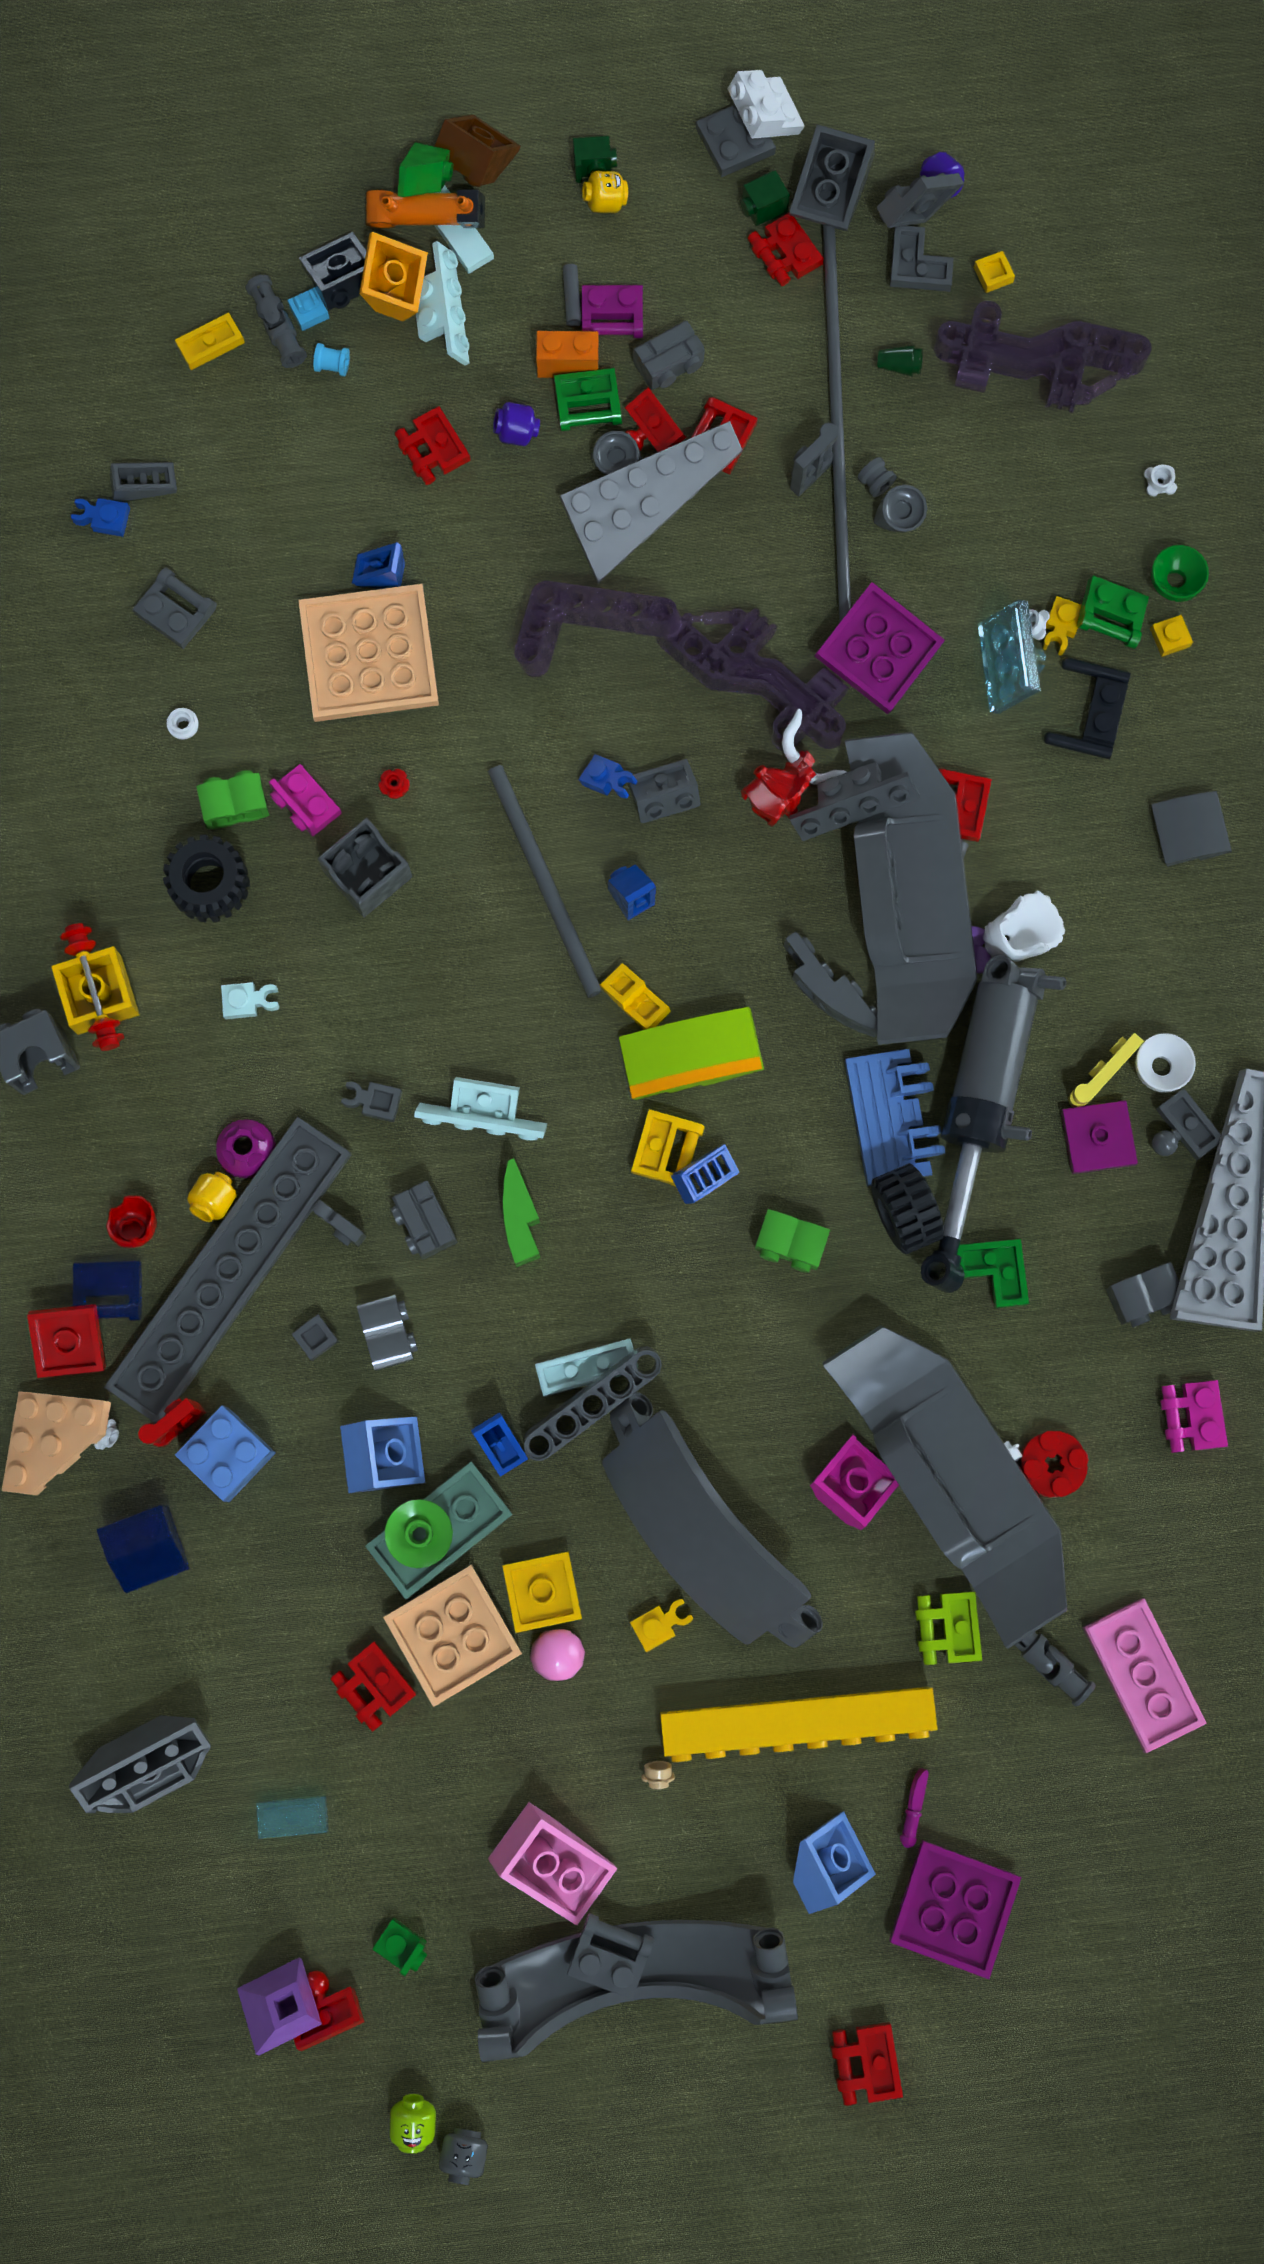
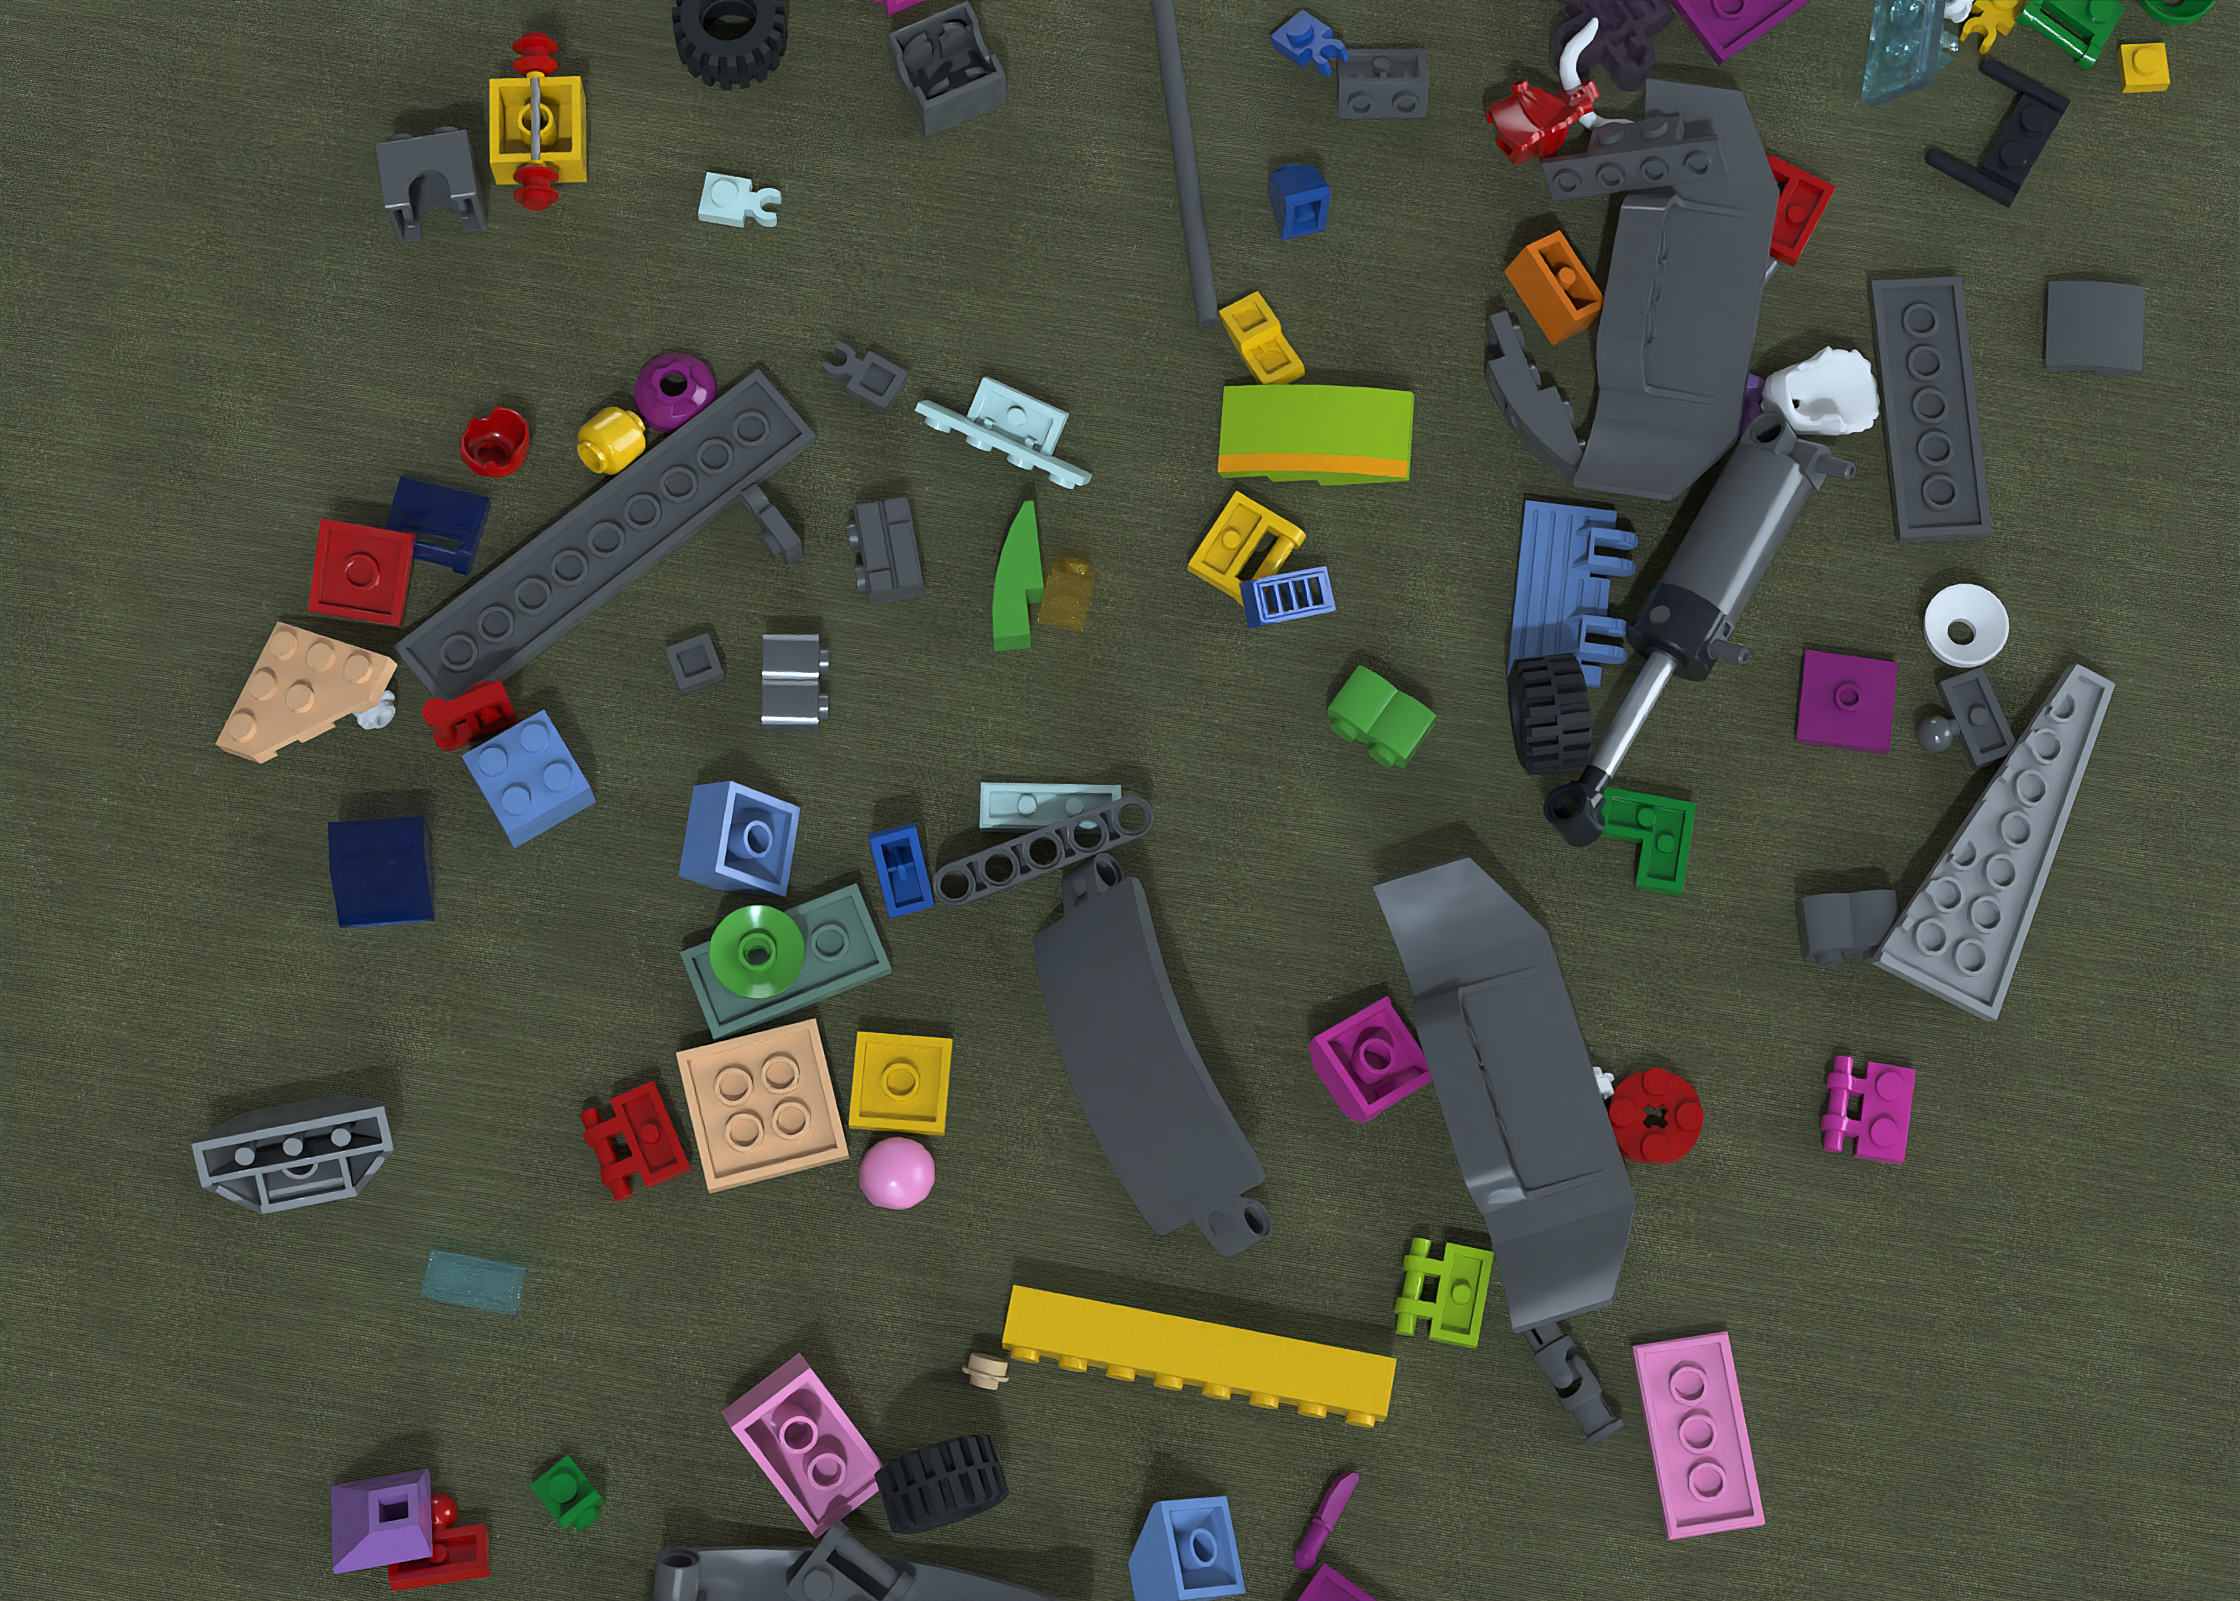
camera: 15 degrees right, 5 degrees down
yellow plate [630,1599,693,1652] -> none
light yellow plate [1068,1033,1144,1108] -> none
none -> black tyre [874,1434,1010,1535]
none -> clear yellow bracket [1037,557,1100,633]
none -> orange brick [1504,230,1604,346]
none -> dark grey plate [1868,276,1992,544]

